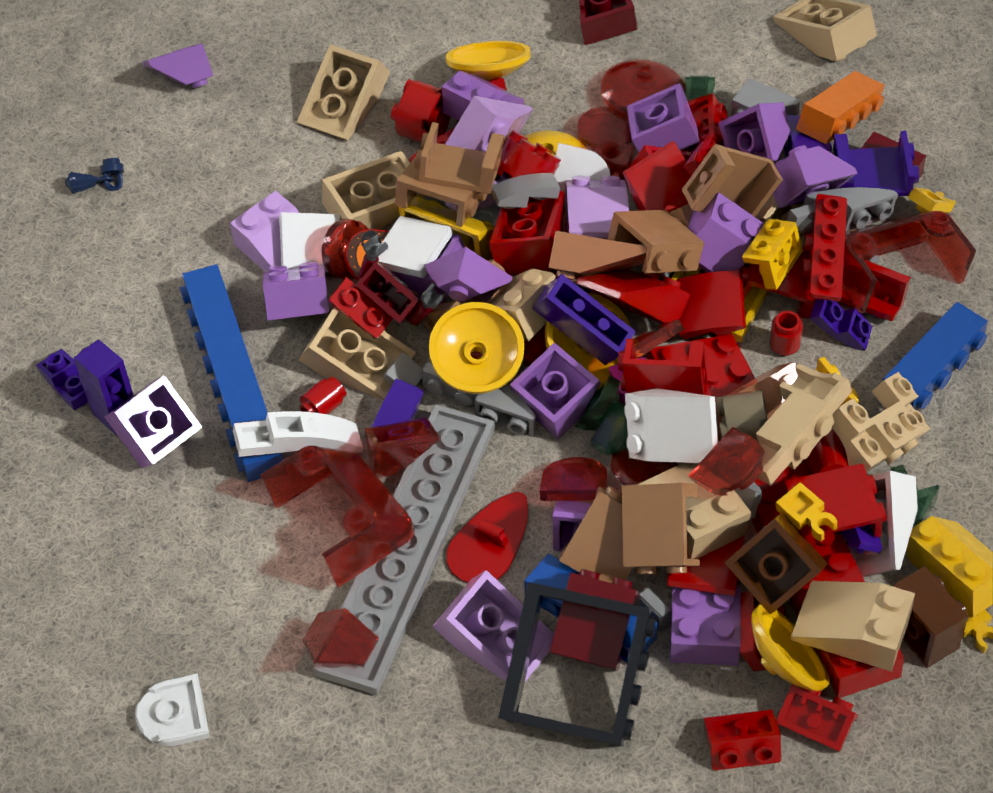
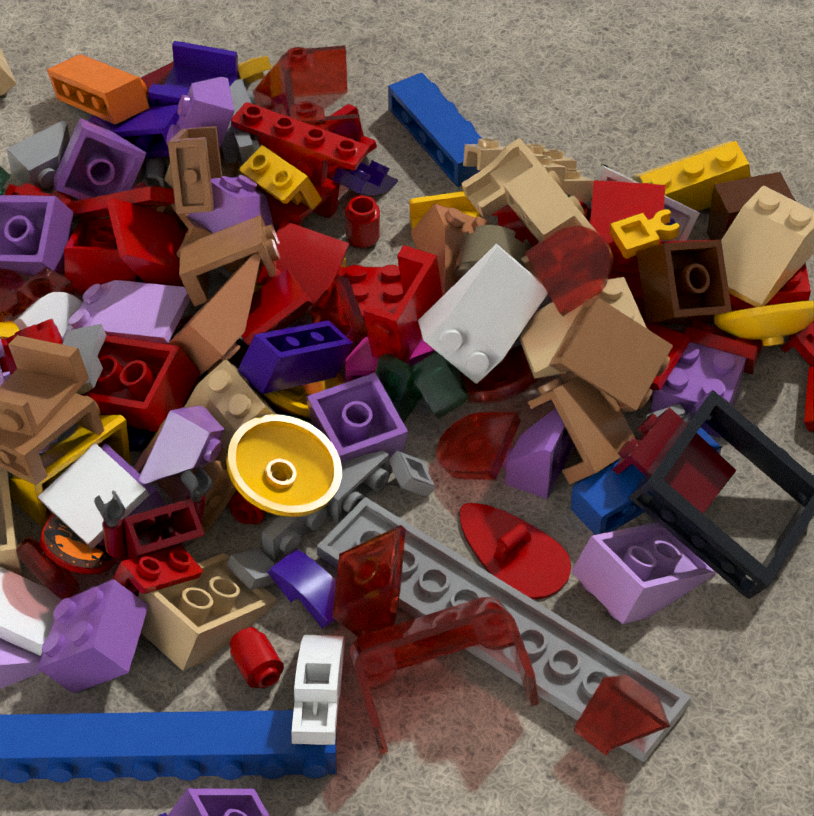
camera: 75 degrees left, 5 degrees down
none -> light grey tile [389,451,435,497]

